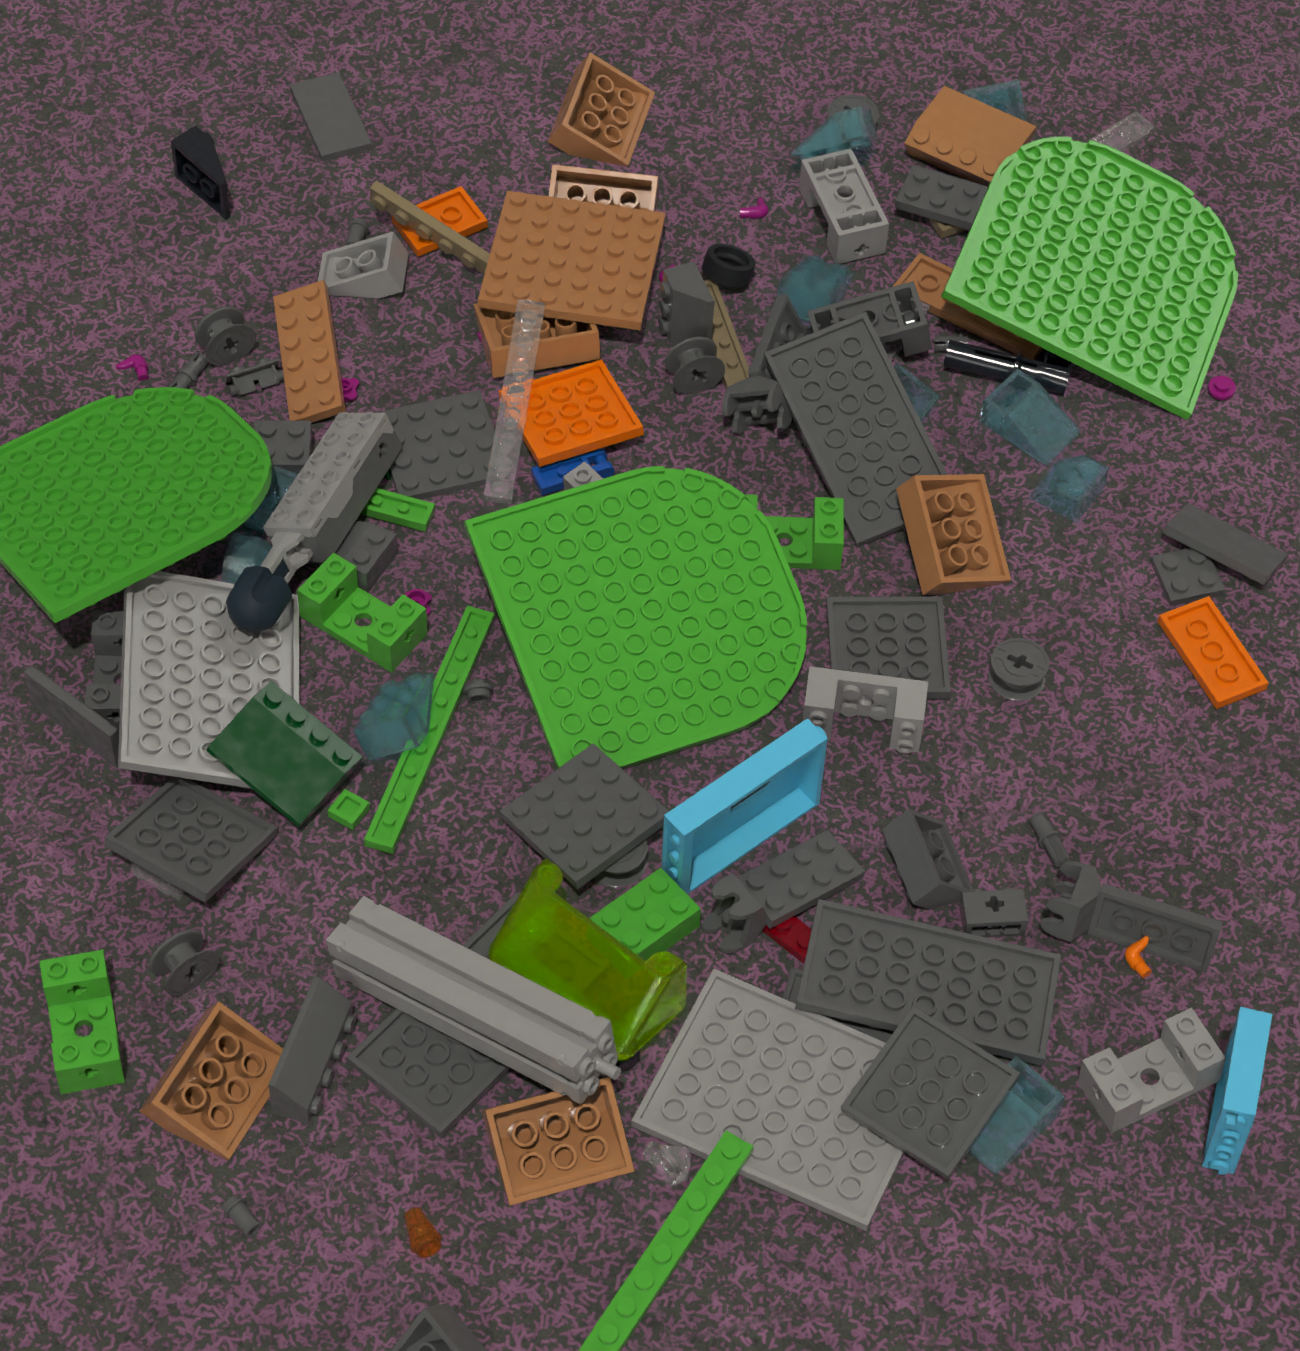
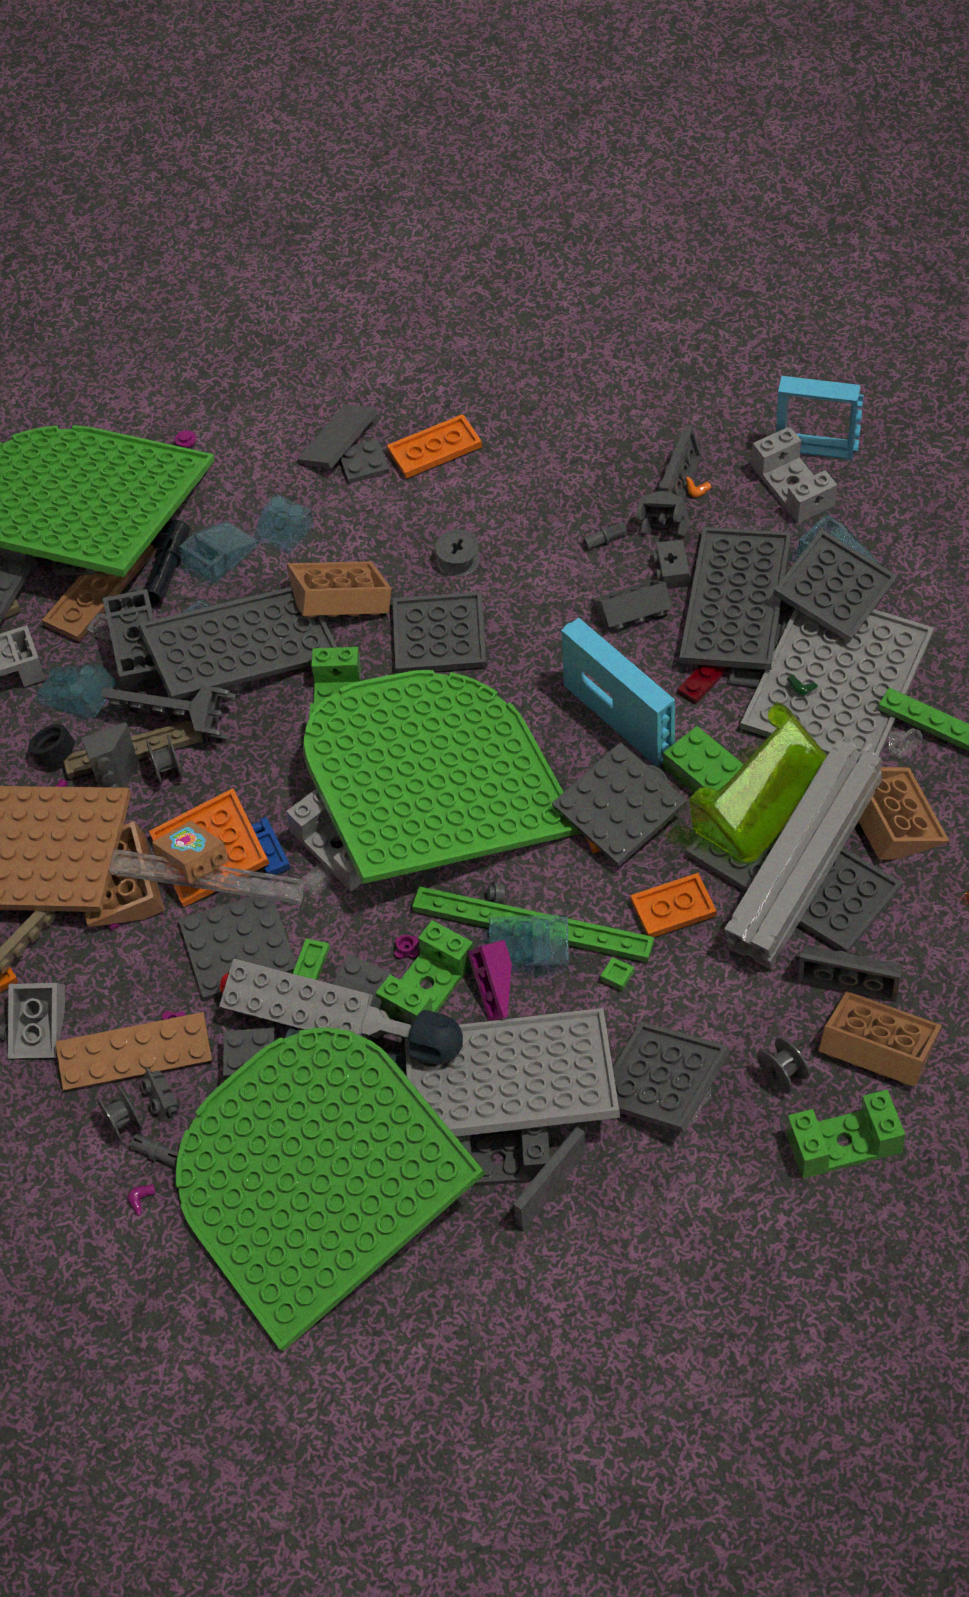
camera: 85 degrees left, 0 degrees up
dark green slope [206,681,363,827] -> none
dark grey hinge [702,830,866,953] -> none
light grey plate [802,666,928,754] -> none
none -> medium nougat panel [152,821,228,883]
none -> magenta slope [467,940,512,1021]
none -> orange plate [630,873,717,937]
none -> dark green animal [787,675,818,696]

